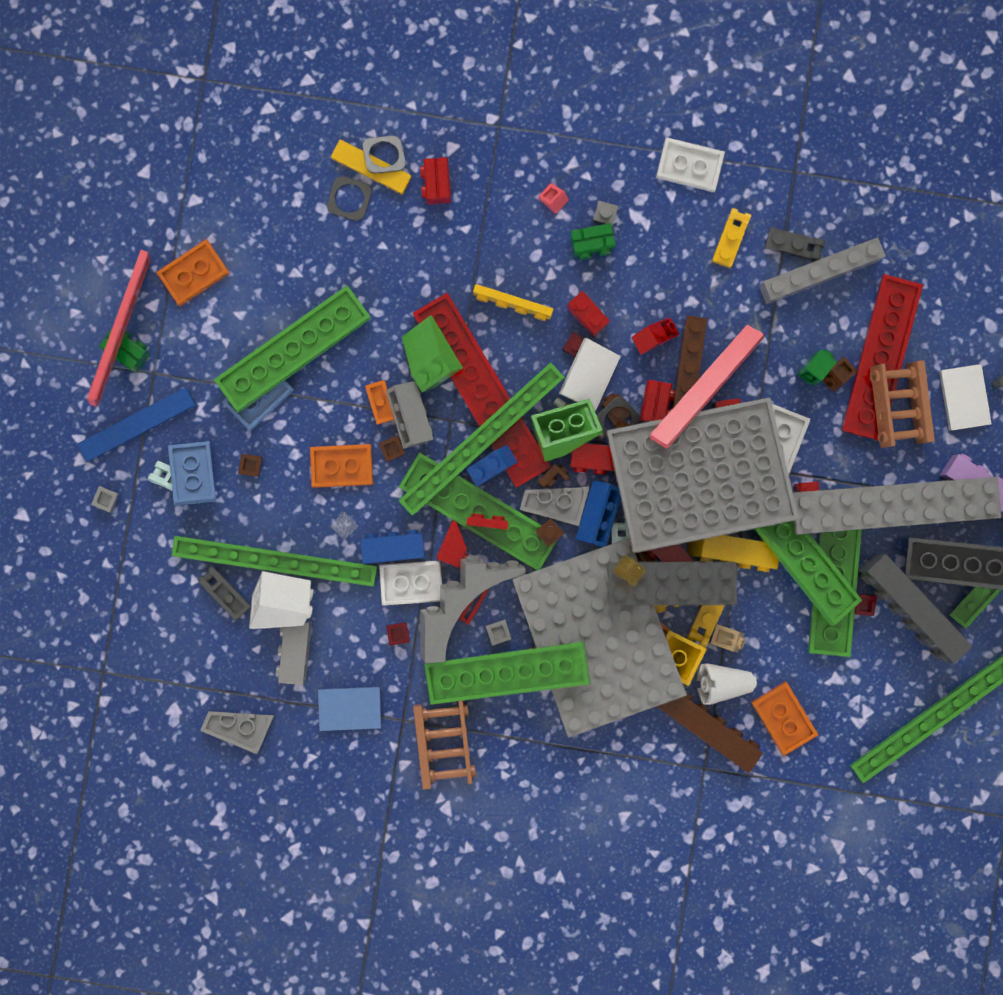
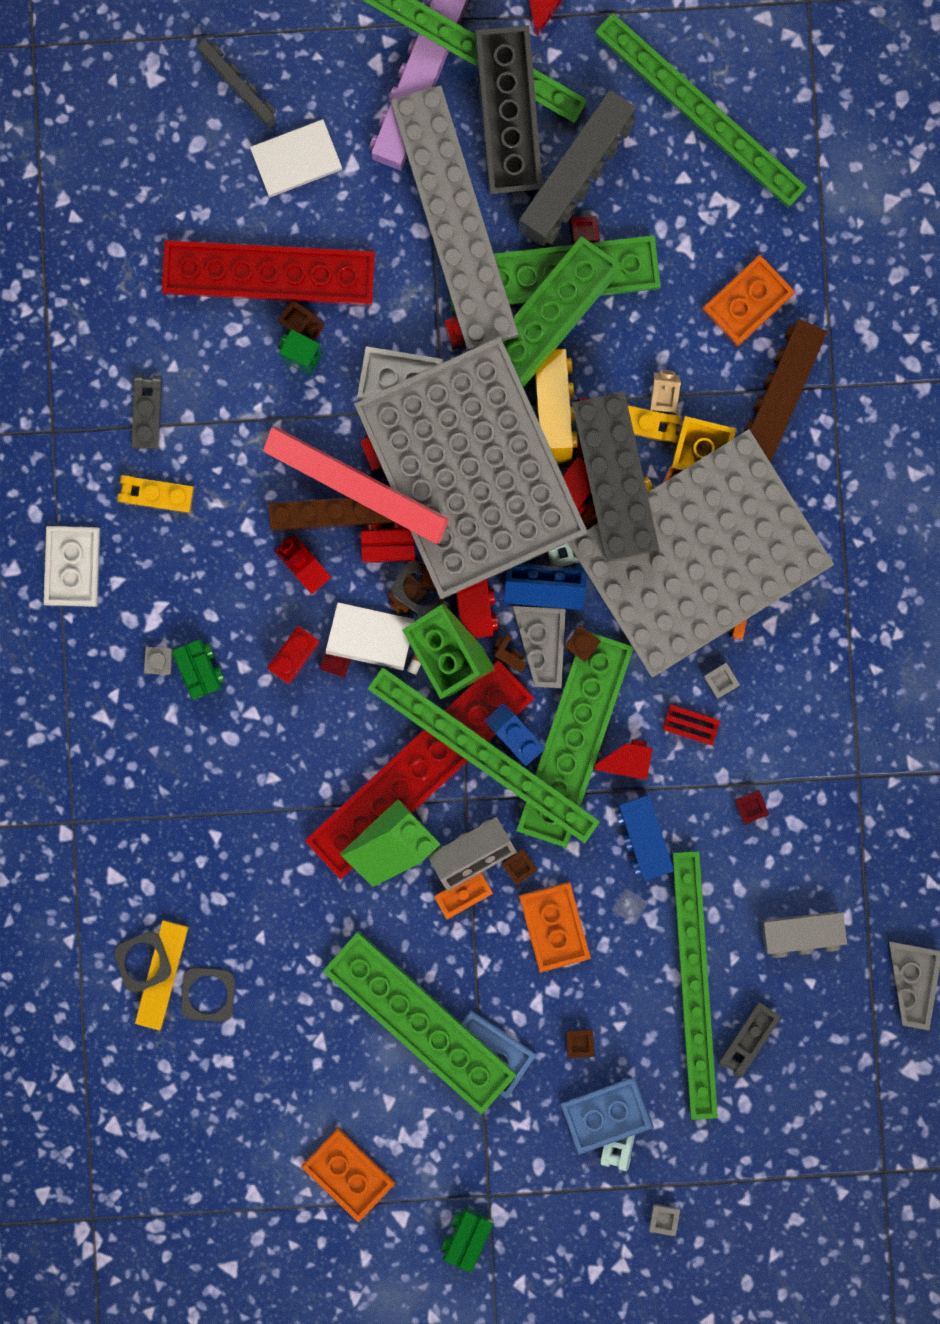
camera: 110 degrees left, 0 degrees up
blue tile [77,387,196,462] -> none
coral tile [87,250,150,407] -> none
white slope [249,571,313,629] -> none
medium blue tile [318,686,382,731] -> none
white tile [379,560,442,605] -> none
nougat fence [413,701,476,790] -> none
red brick [420,157,451,204] -> none
light grey arch [420,556,525,663] -> none
bright green plate [424,641,591,705] -> none
red plate [466,513,508,530] -> none
yellow plate [473,284,554,321] -> none
coral slope [538,183,569,214] -> none
clear yellow slope [613,555,646,586] -> none
white cone [696,663,757,705] -> none
light grey brick [759,237,885,305] -> none
nougat fence [870,360,935,448] -> none

